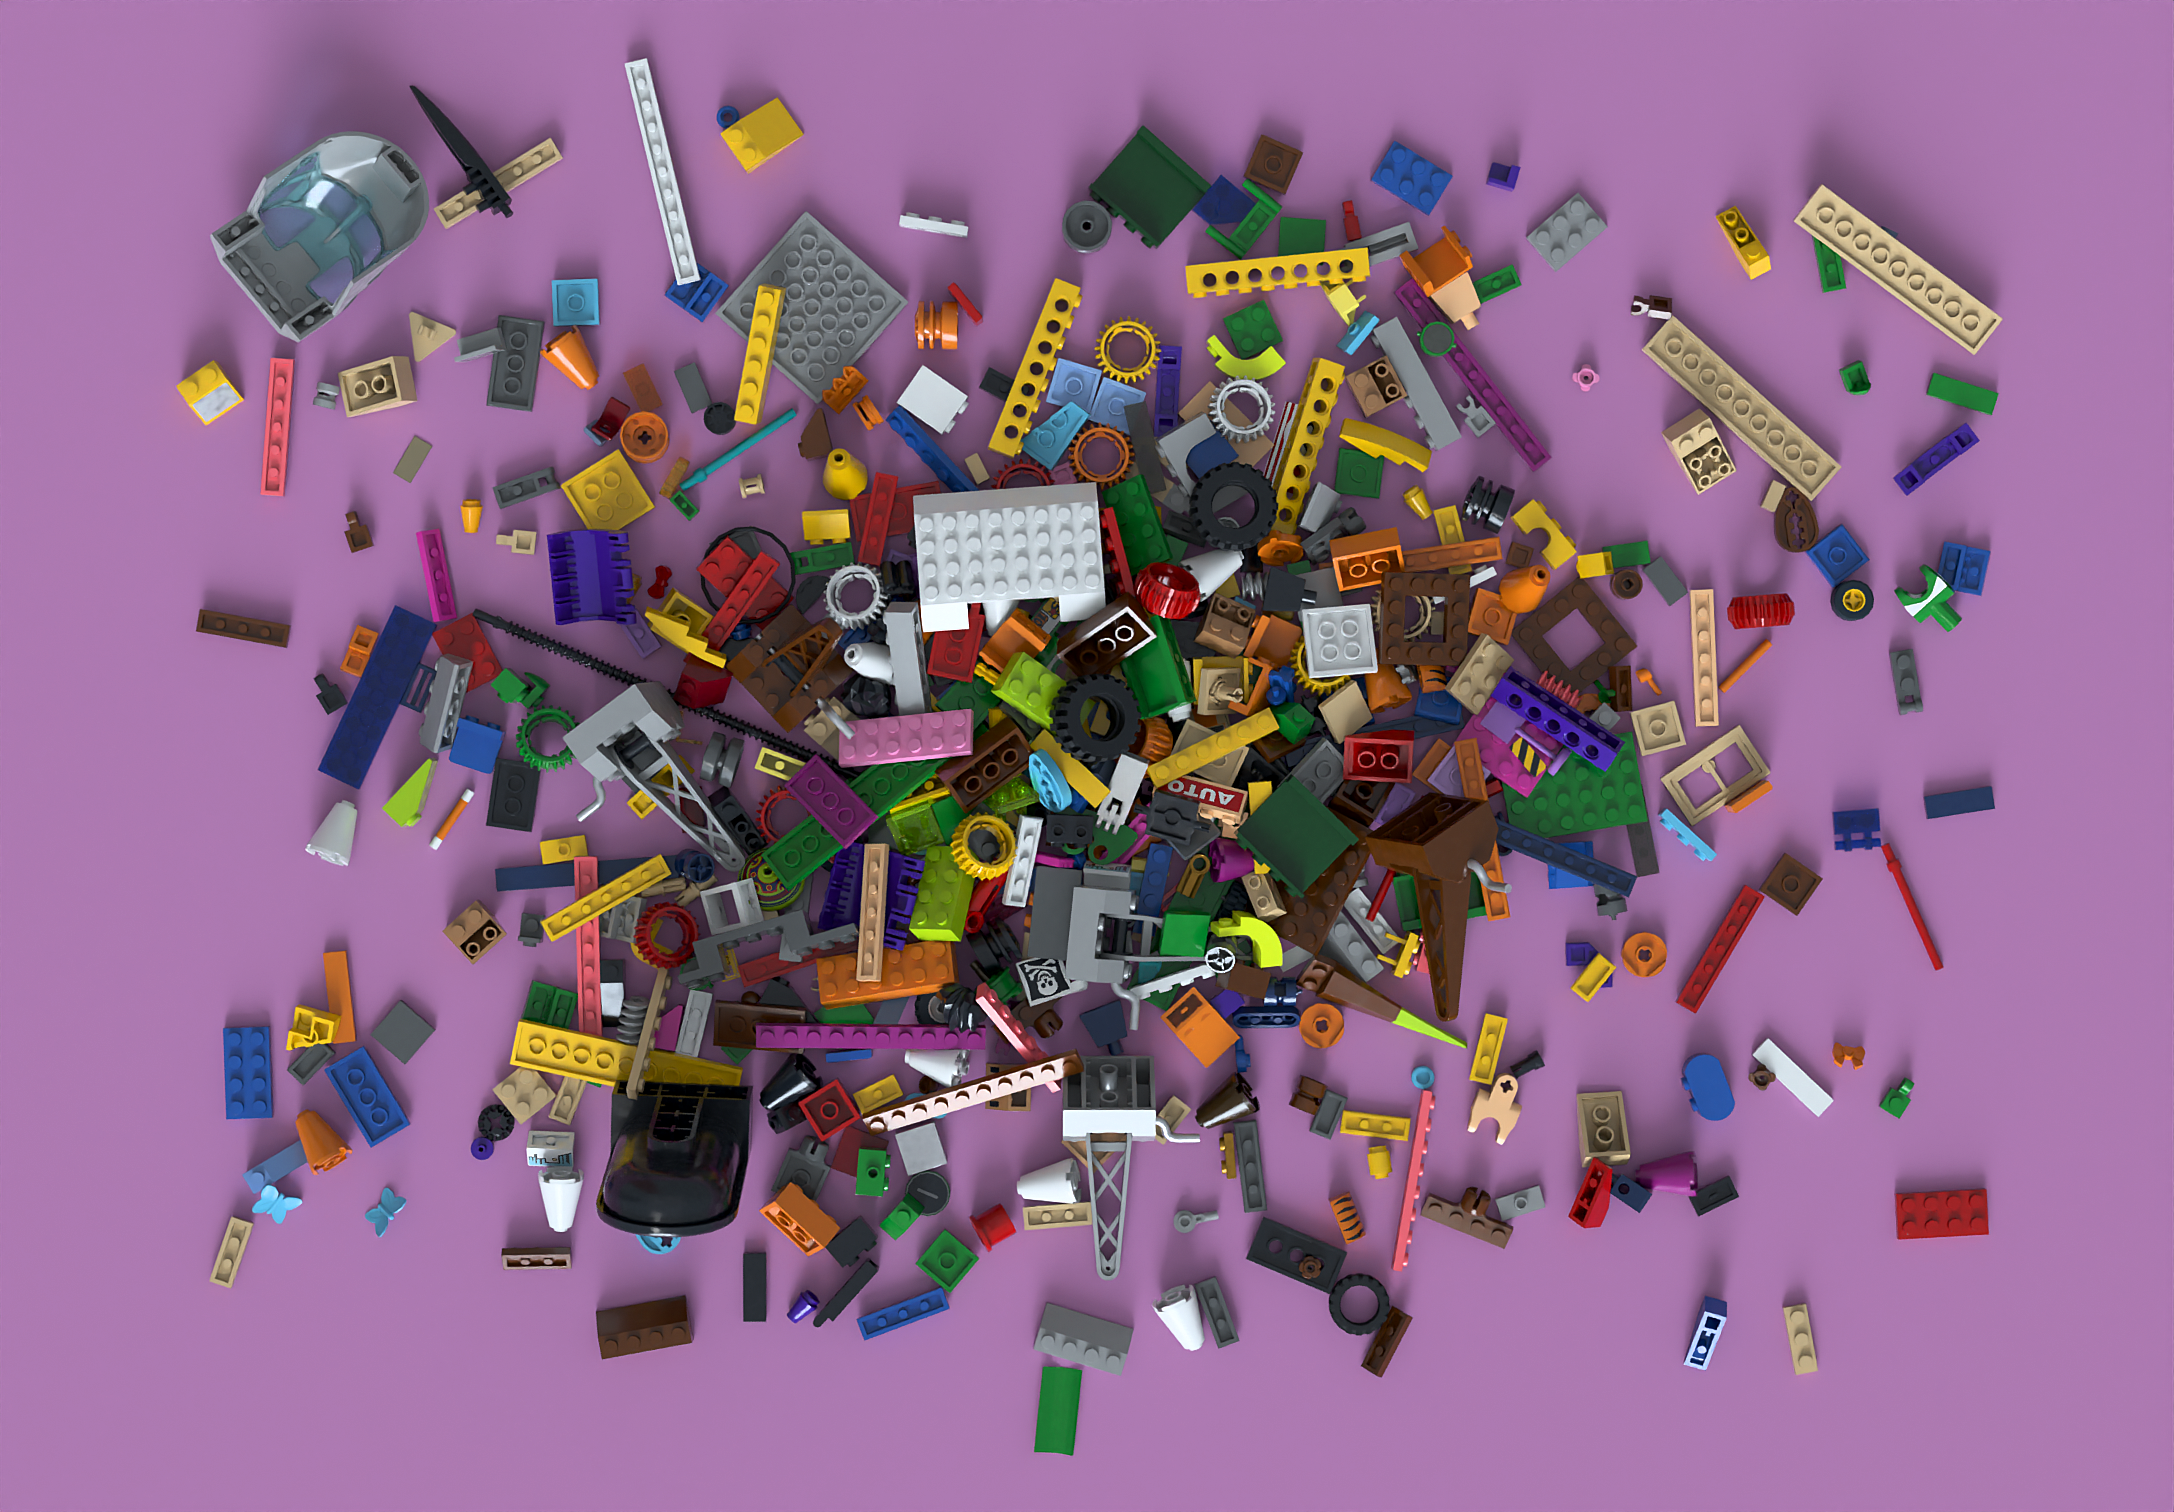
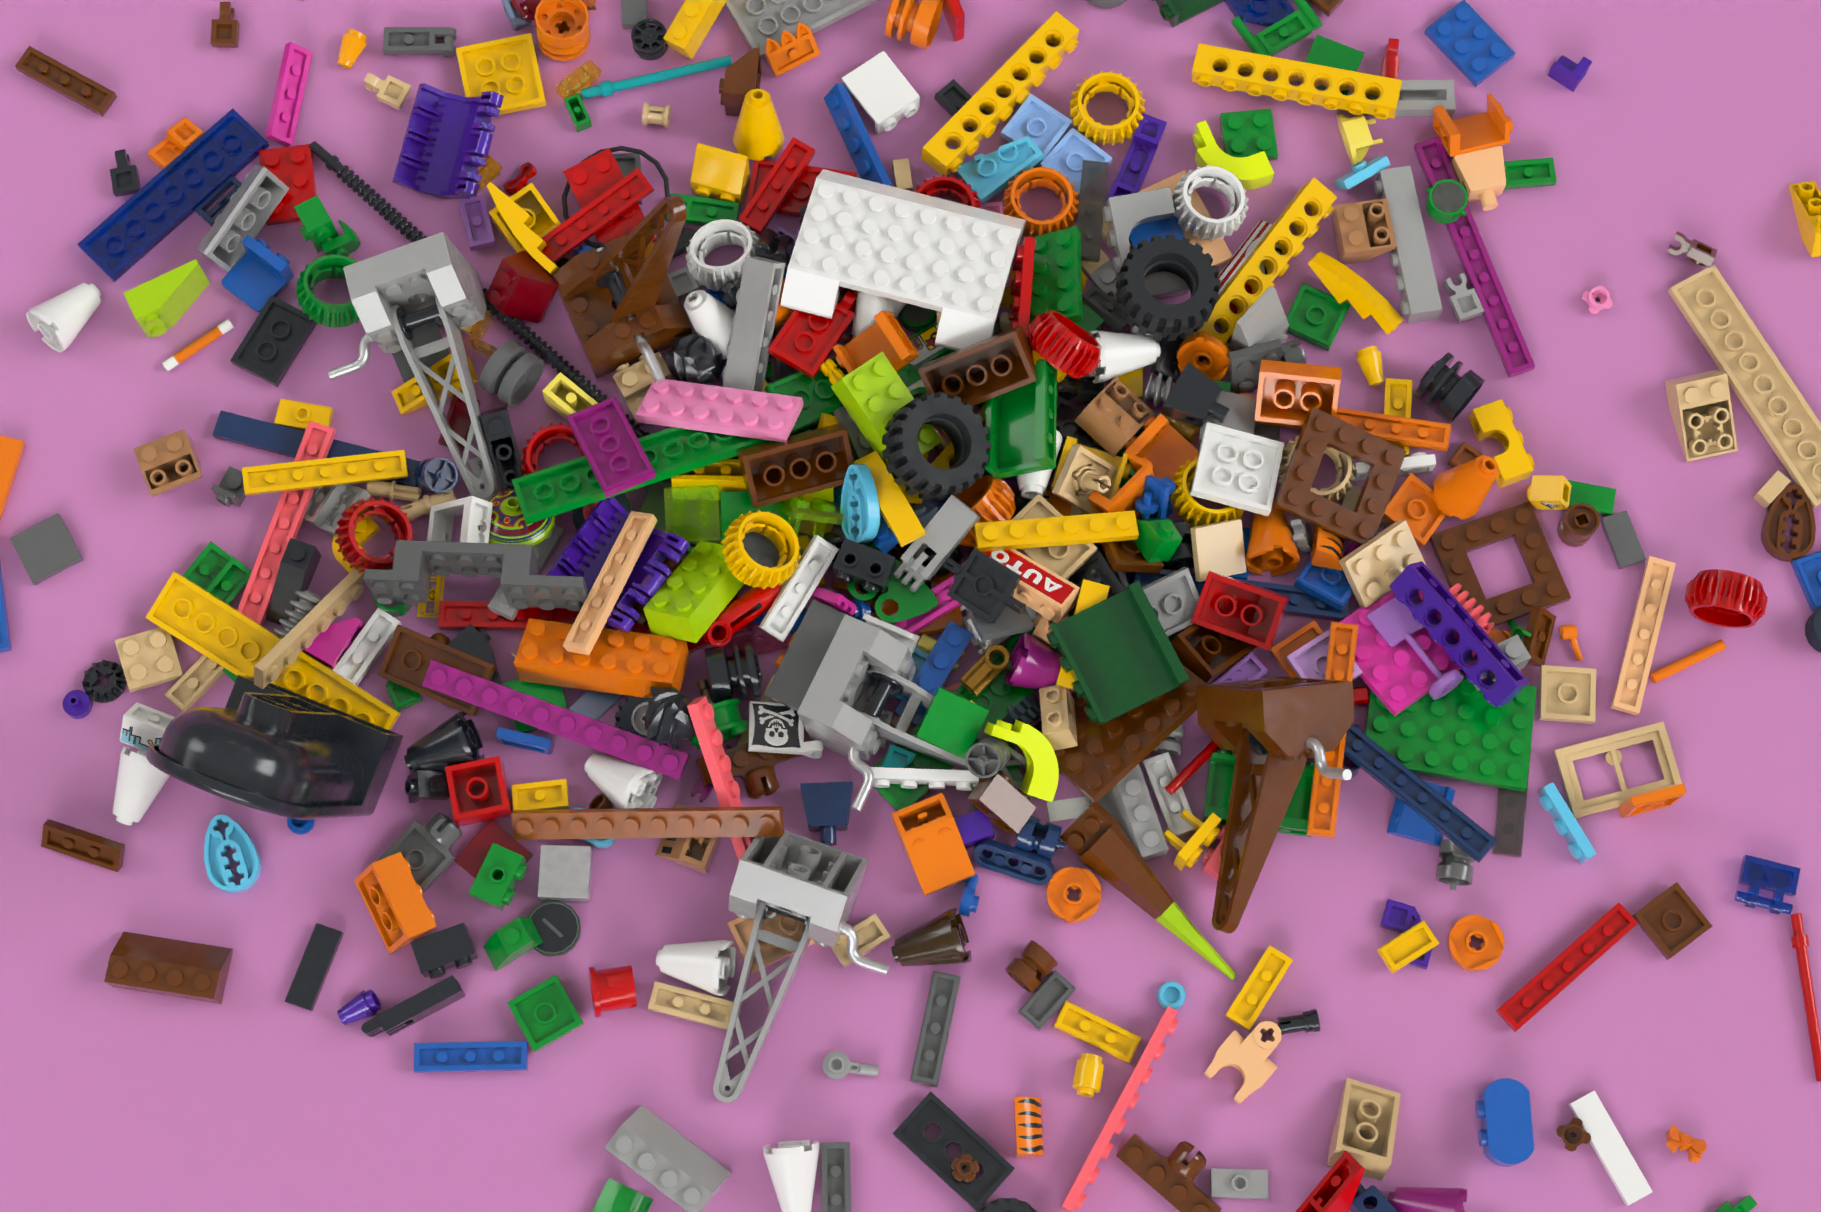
camera: 20 degrees right, 15 degrees down
orange wheel [852,395,884,431] -> none
pearl gold plate [1219,1131,1236,1179] -> none
sticker [1509,737,1547,778] -> none
light grey plate [1526,193,1608,272] -> none

